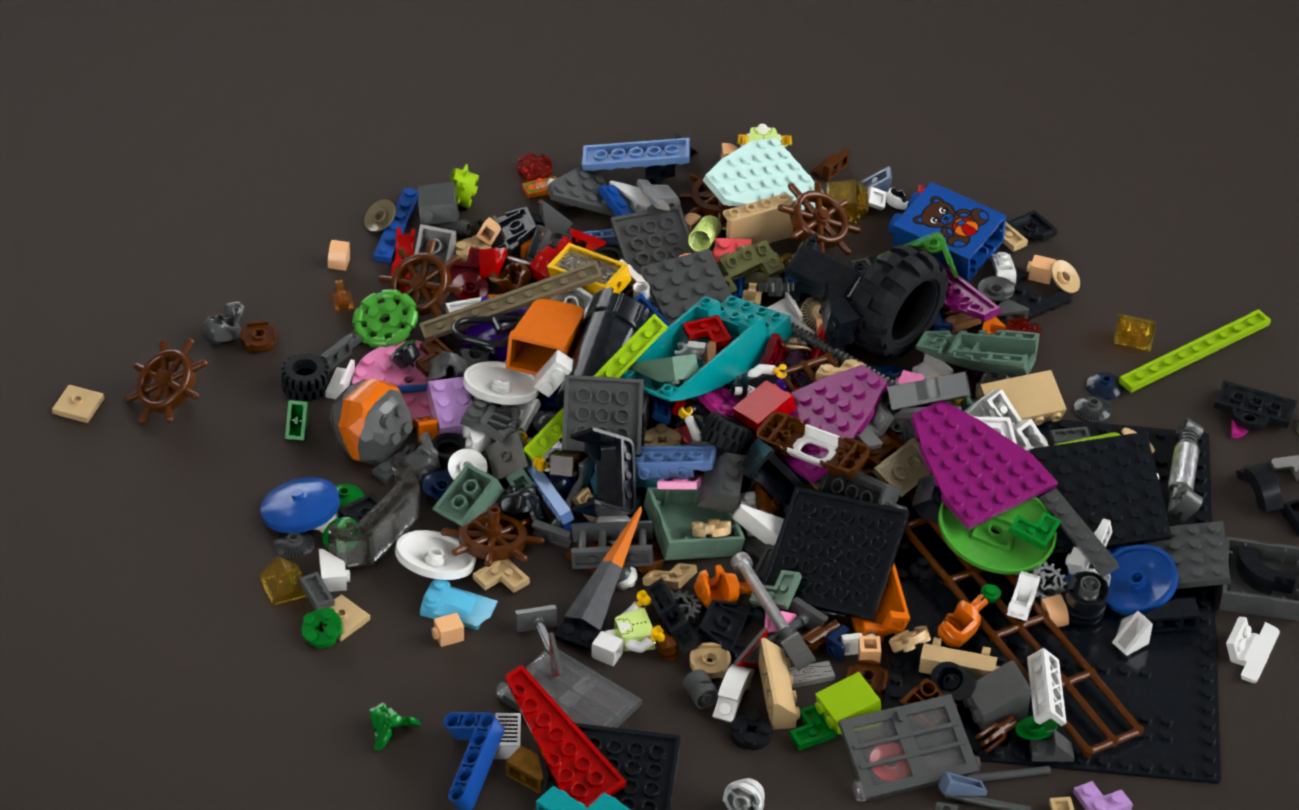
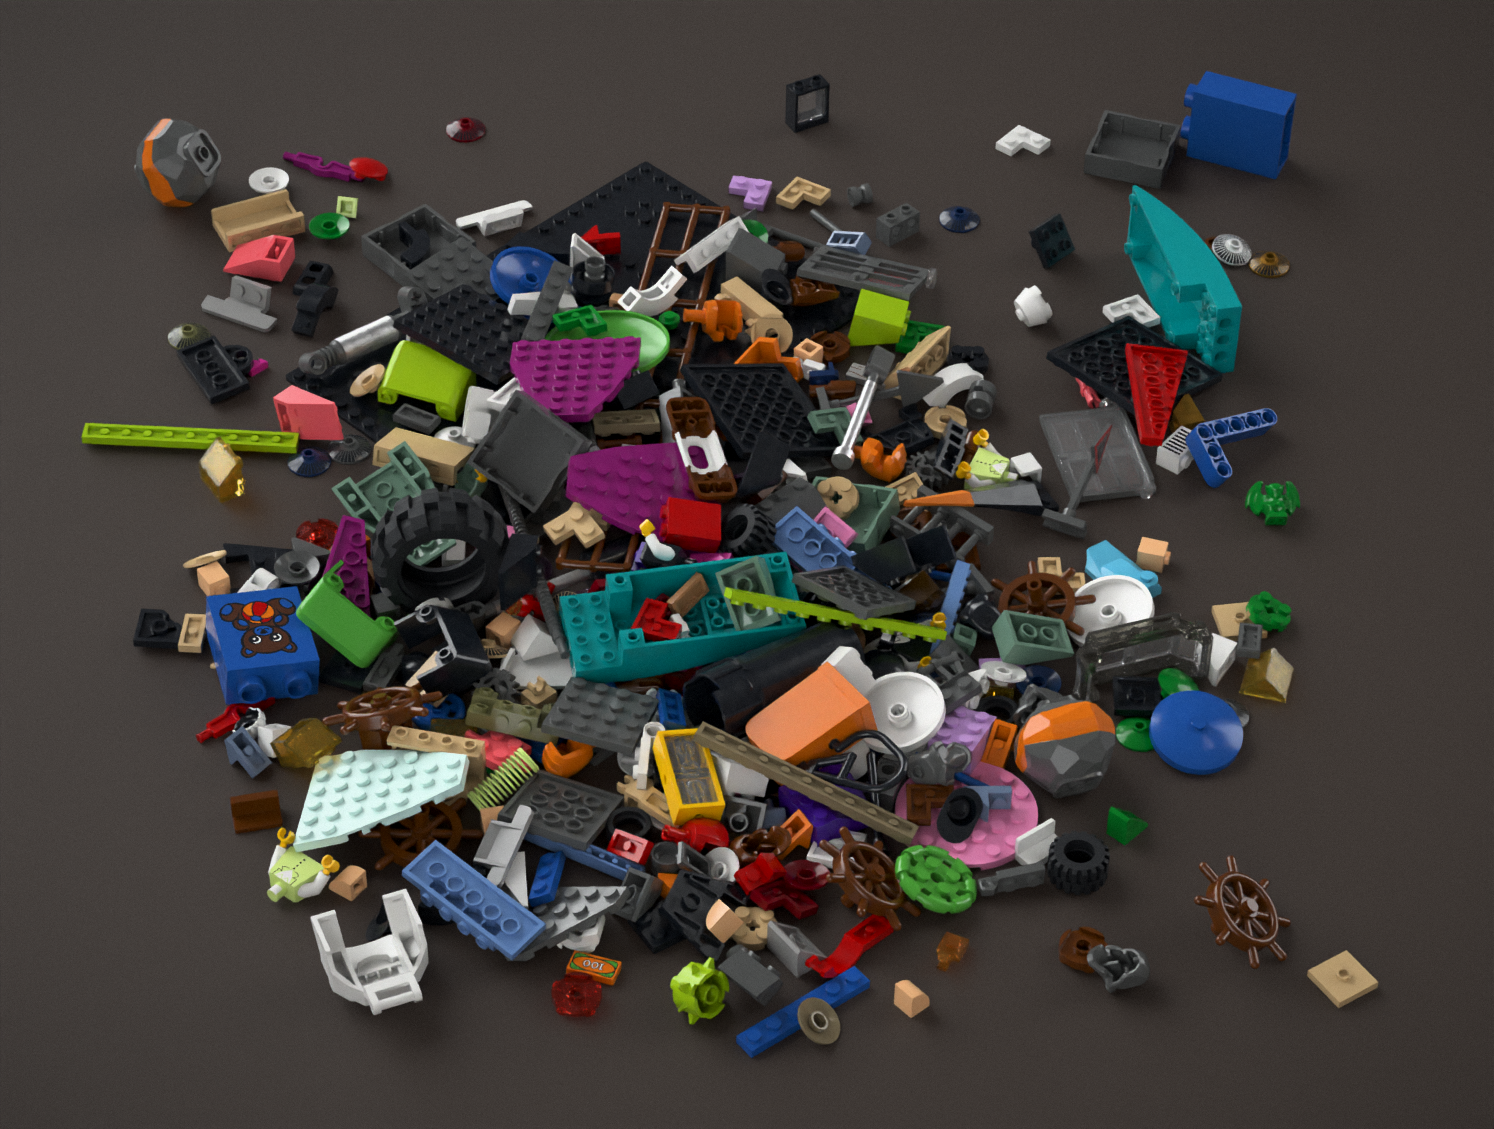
camera: 140 degrees left, 0 degrees up
none -> coral slope [273,385,344,440]
none -> white piece [311,889,429,1015]
none -> red slope [581,225,621,255]
none -> sand blue slope [963,786,1012,822]

